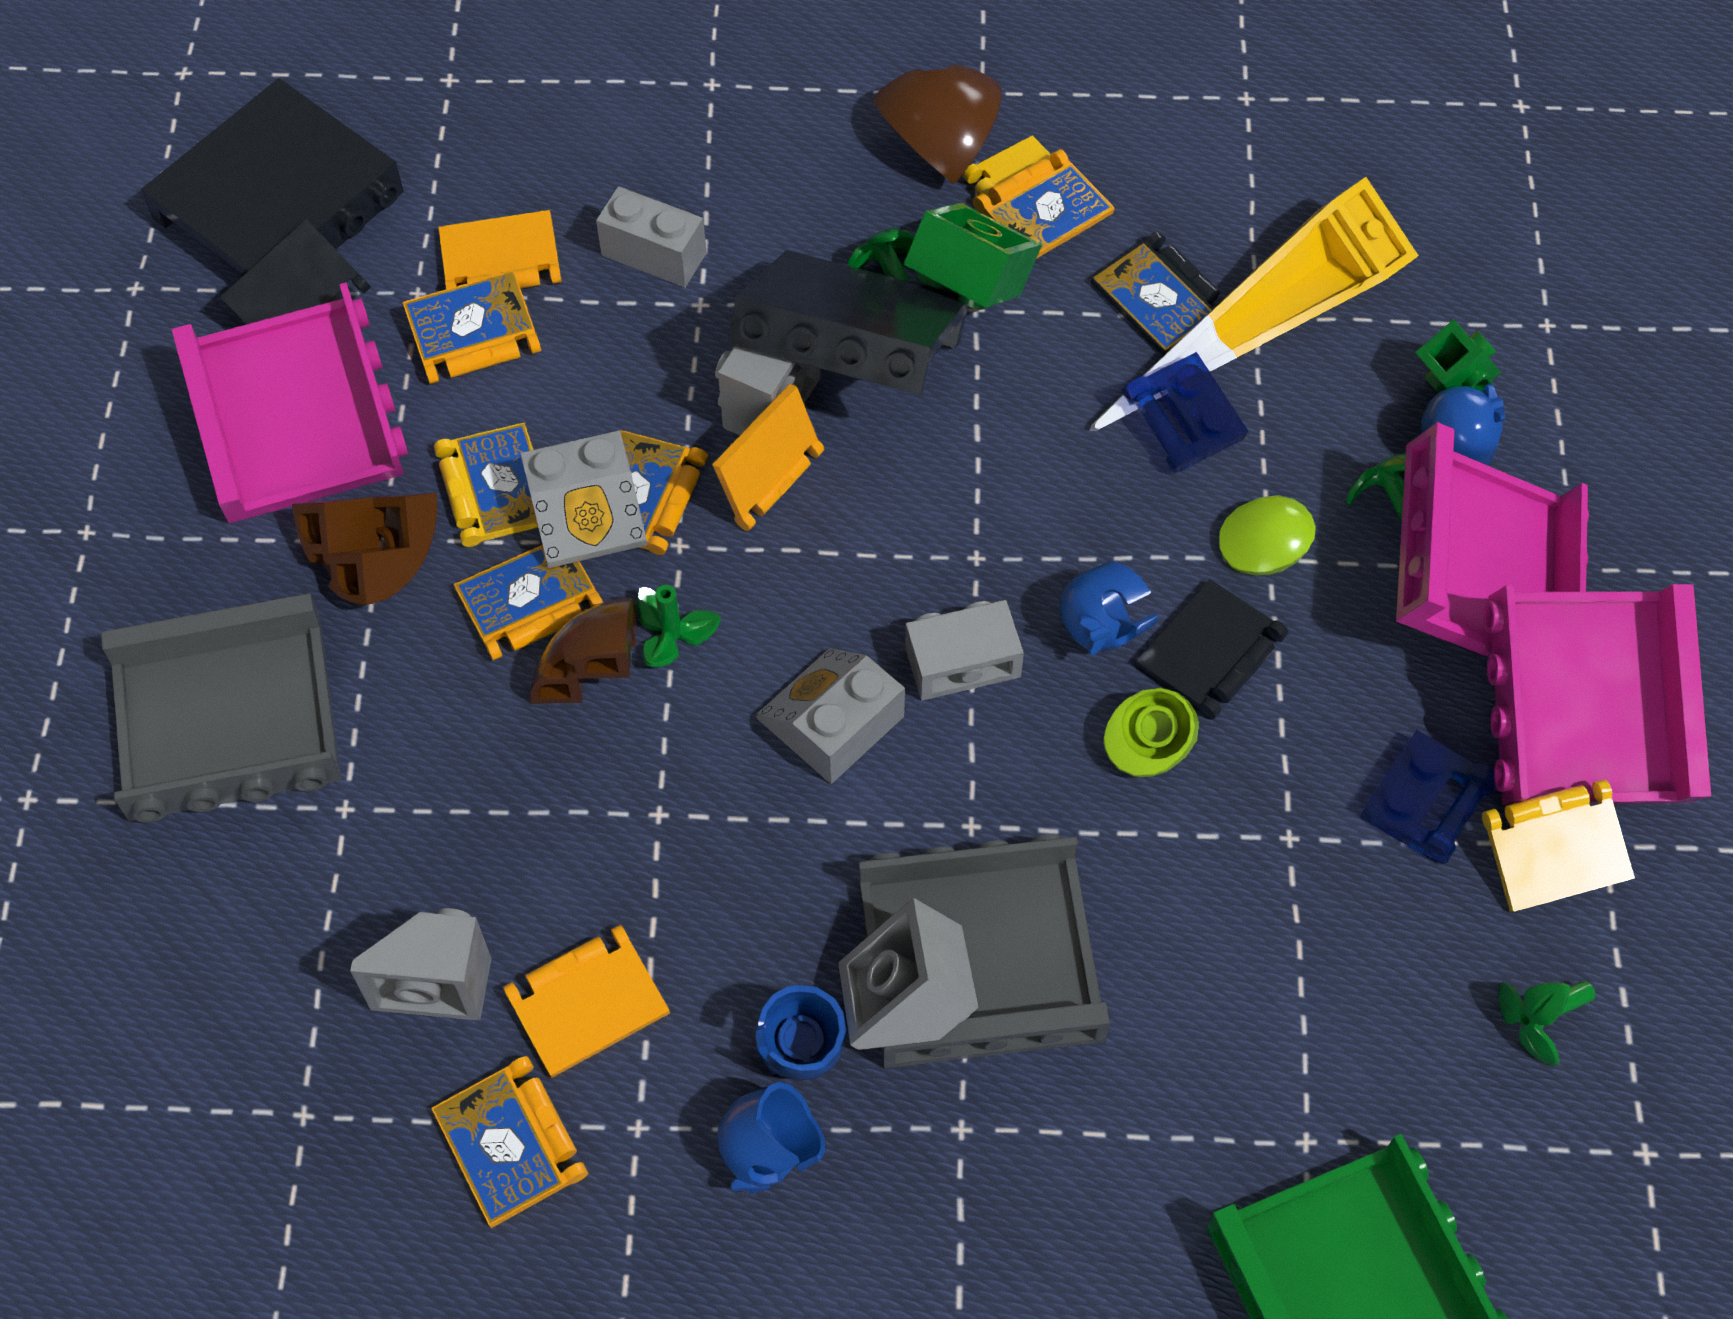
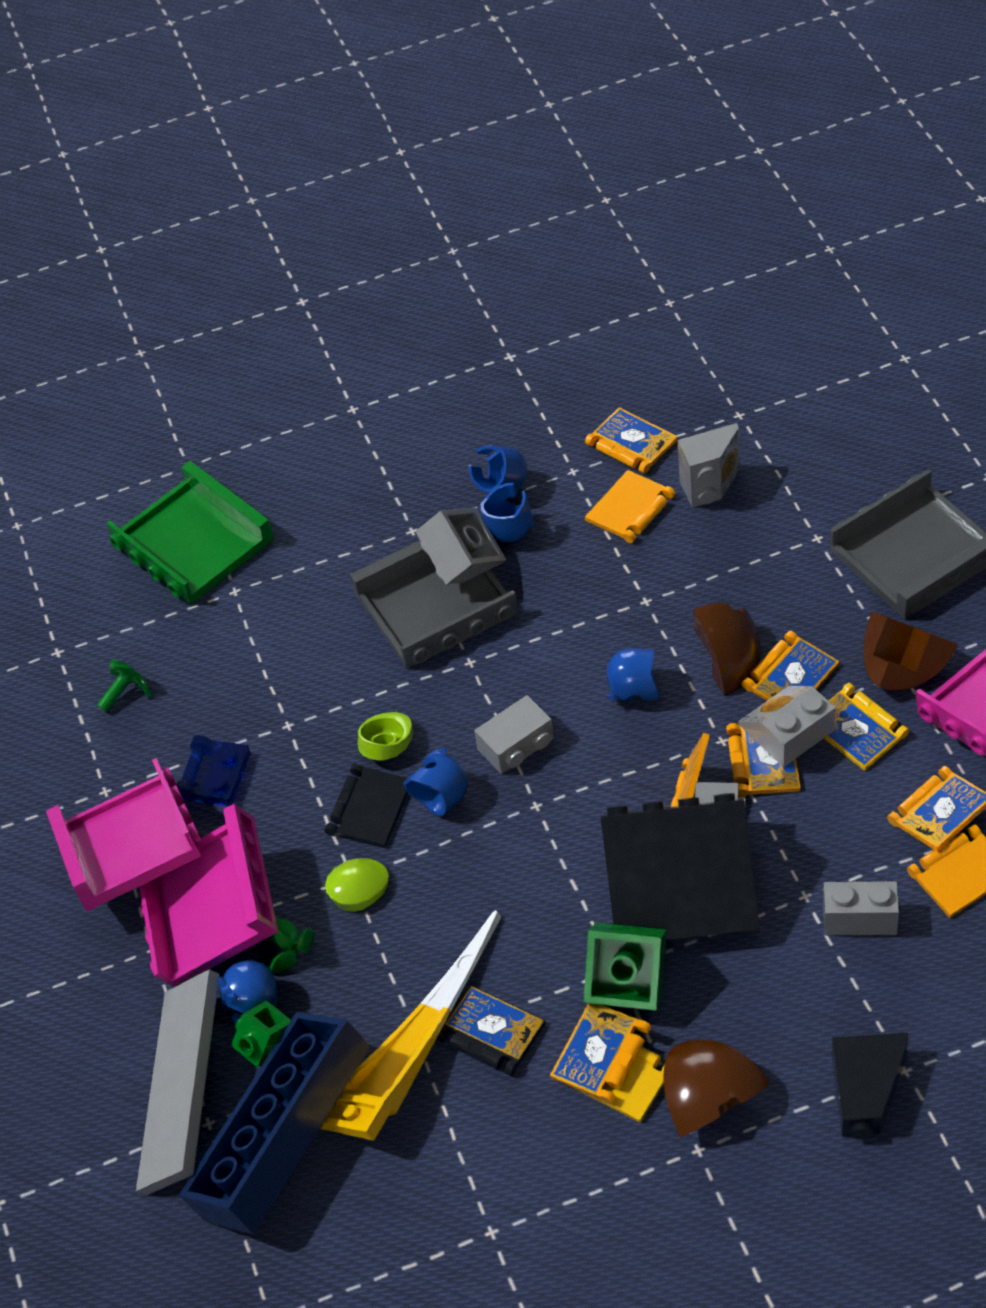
camera: 165 degrees right, 10 degrees down
green plant [637,585,721,667] -> none
light grey slope [756,648,905,784] -> none
green plant [847,227,915,282] -> none
clear blue plate [1122,352,1249,473] -> none
piece [1482,779,1634,912] -> none
none -> light grey tile [136,969,219,1195]
none -> dark blue brick [179,1011,370,1235]
none -> blue helmet [607,648,660,702]
none -> black slope [831,1032,909,1139]

